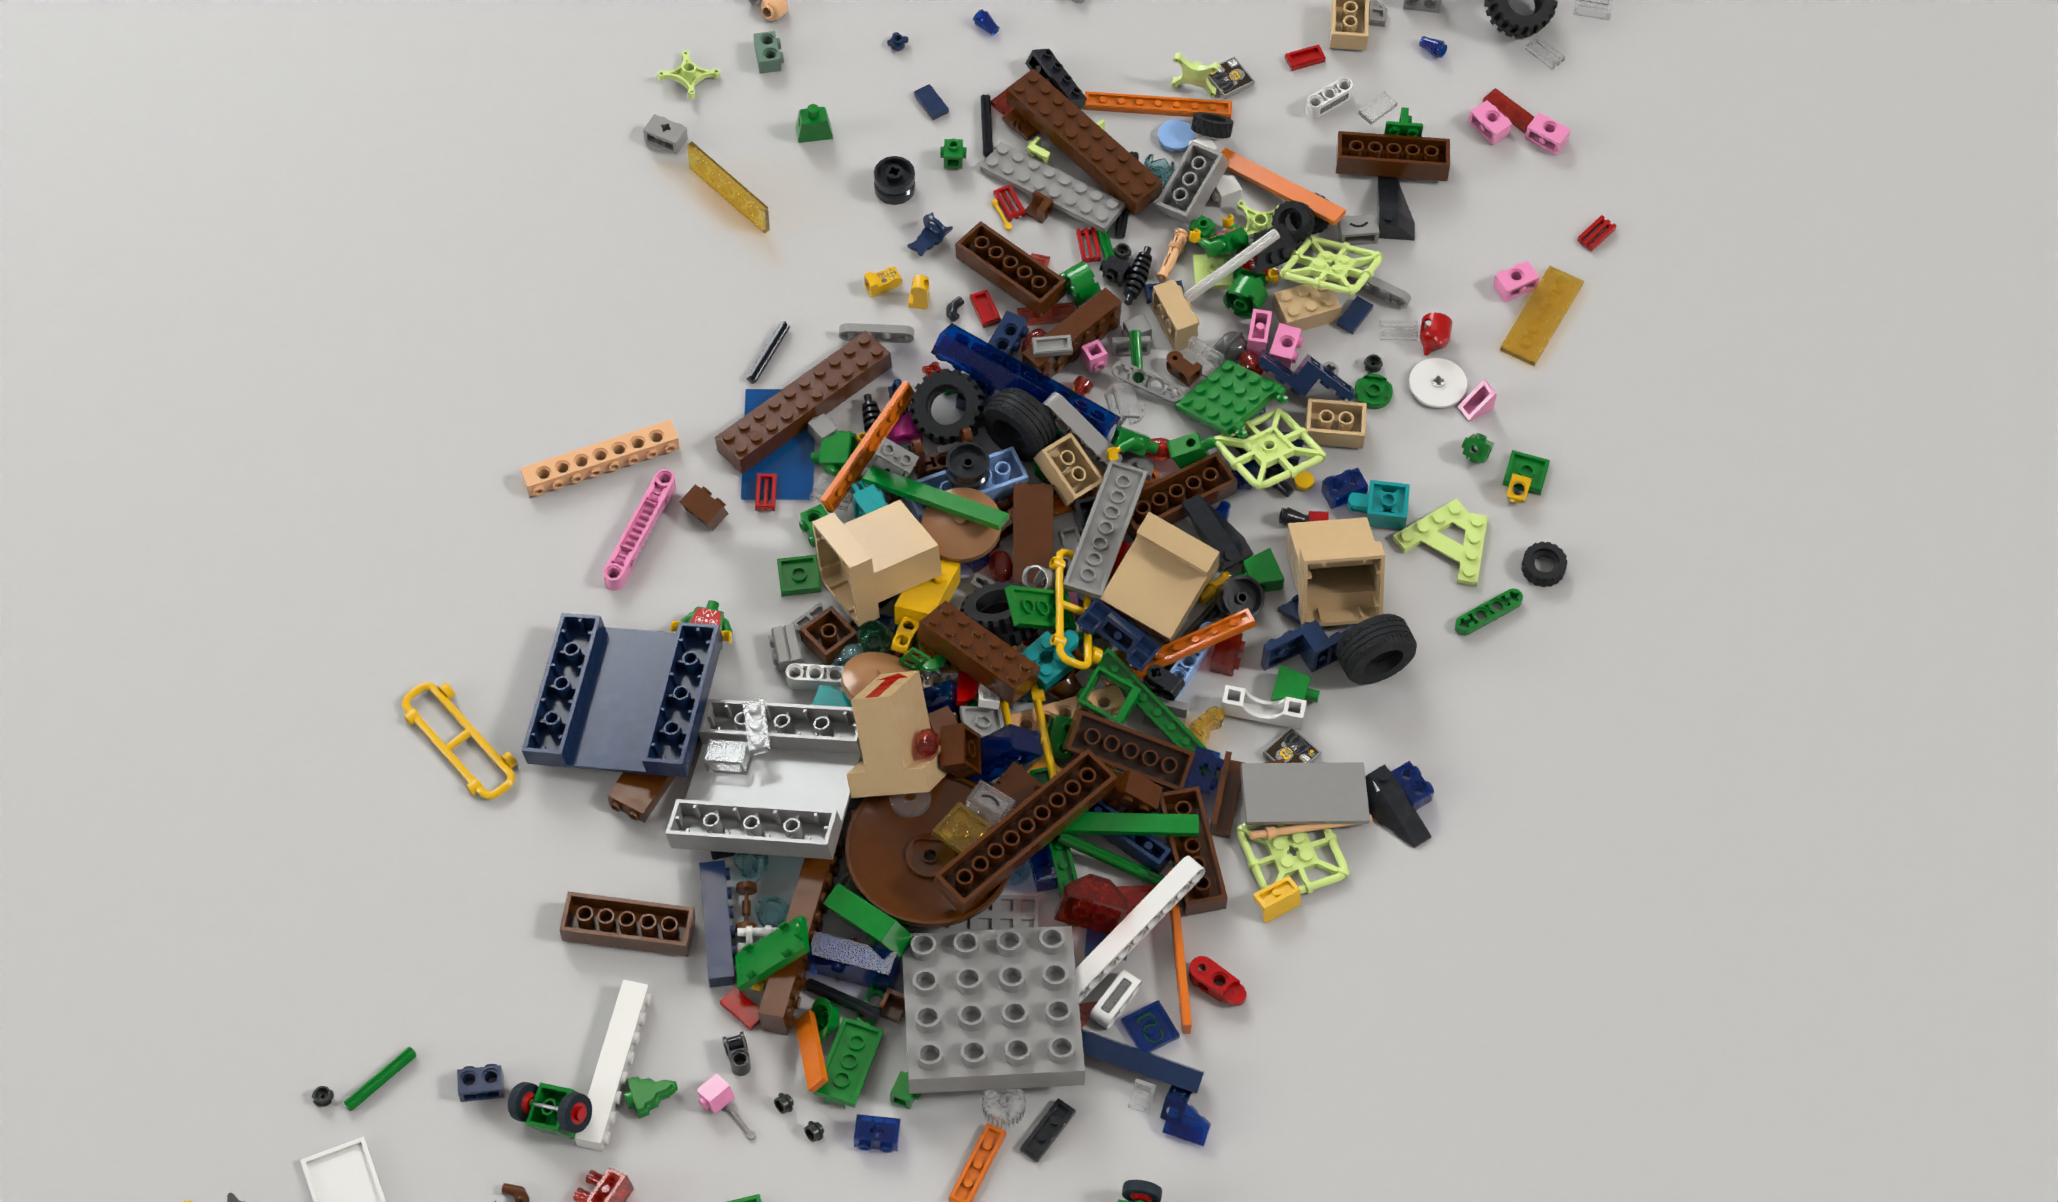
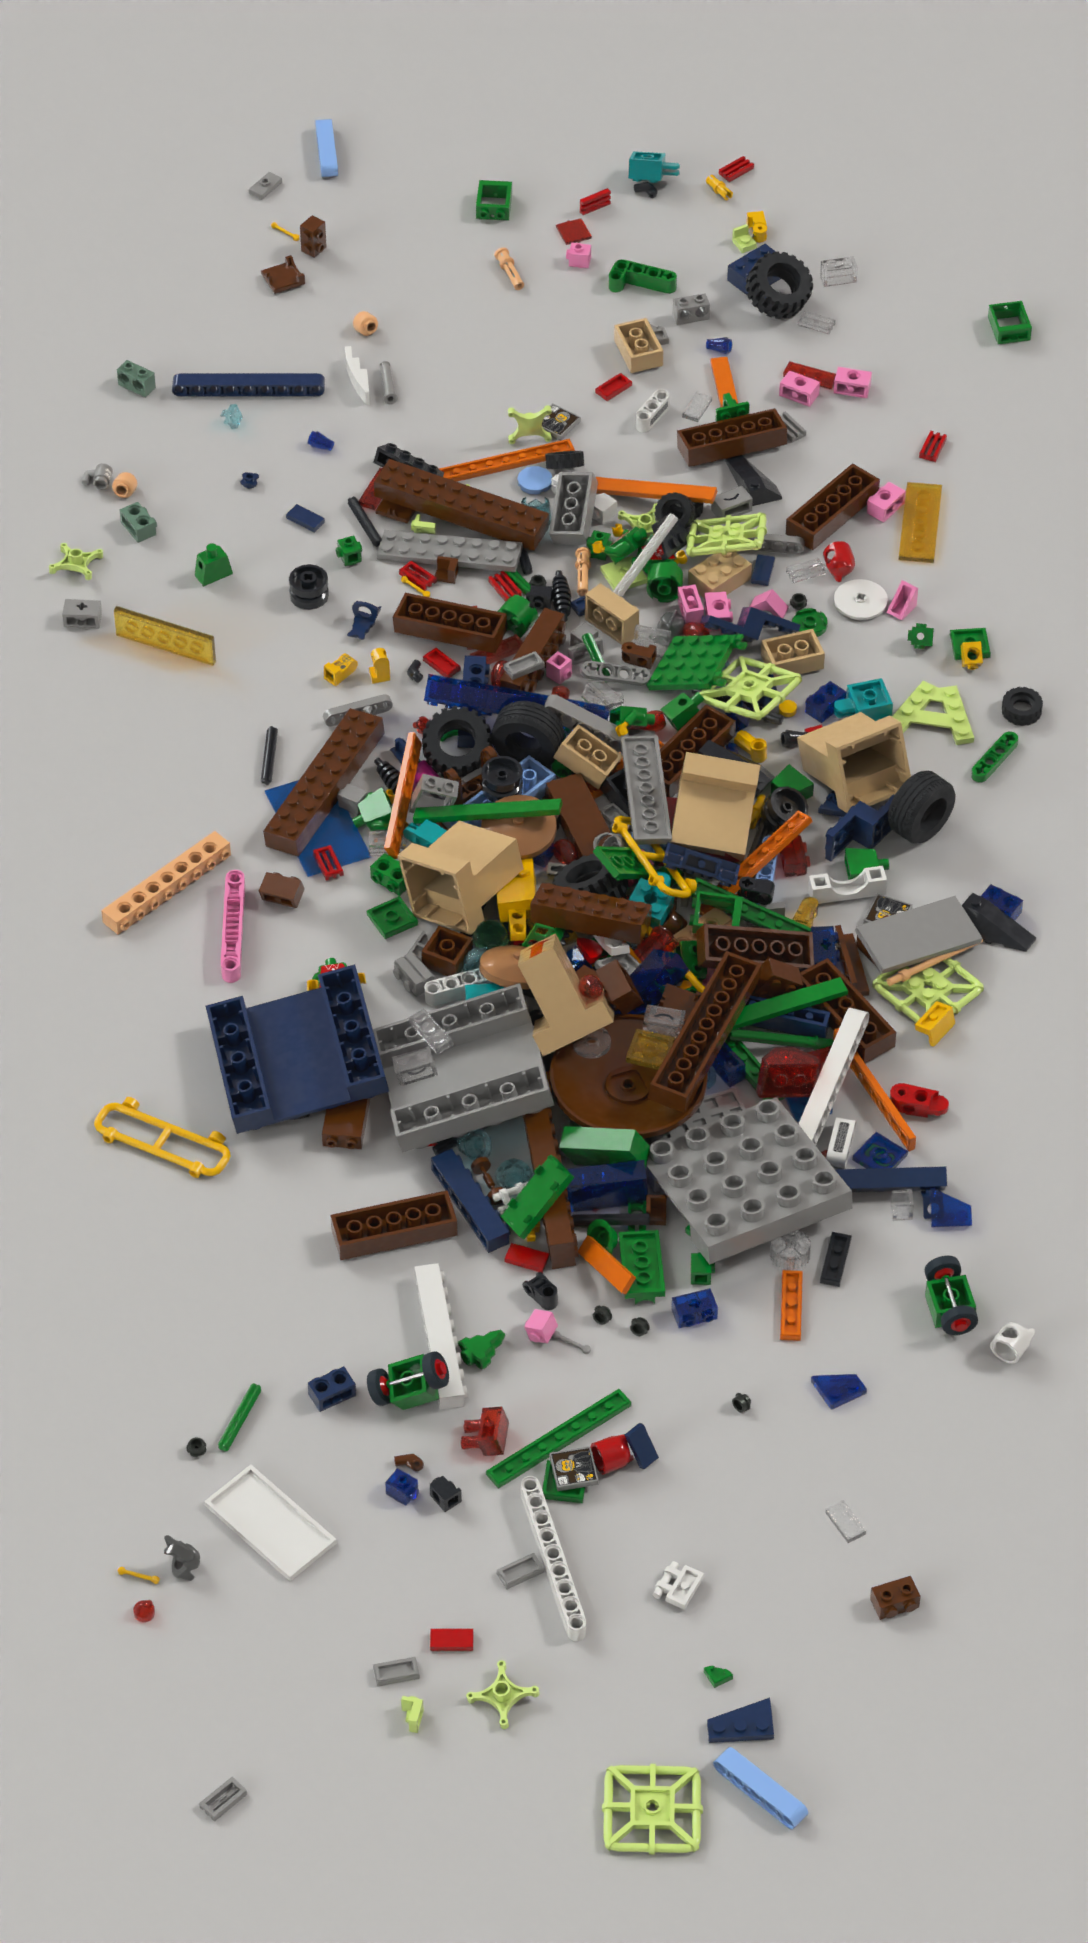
camera: 20 degrees left, 10 degrees down
none -> clear red brick [634,925,680,971]
none -> orange tile [710,357,738,407]
none -> yellow piece [734,730,767,763]
none -> bright pink slope [750,589,788,618]
none -> light grey tile [779,411,806,443]
none -> reddish brown brick [785,463,880,550]
none -> green window [988,301,1032,344]

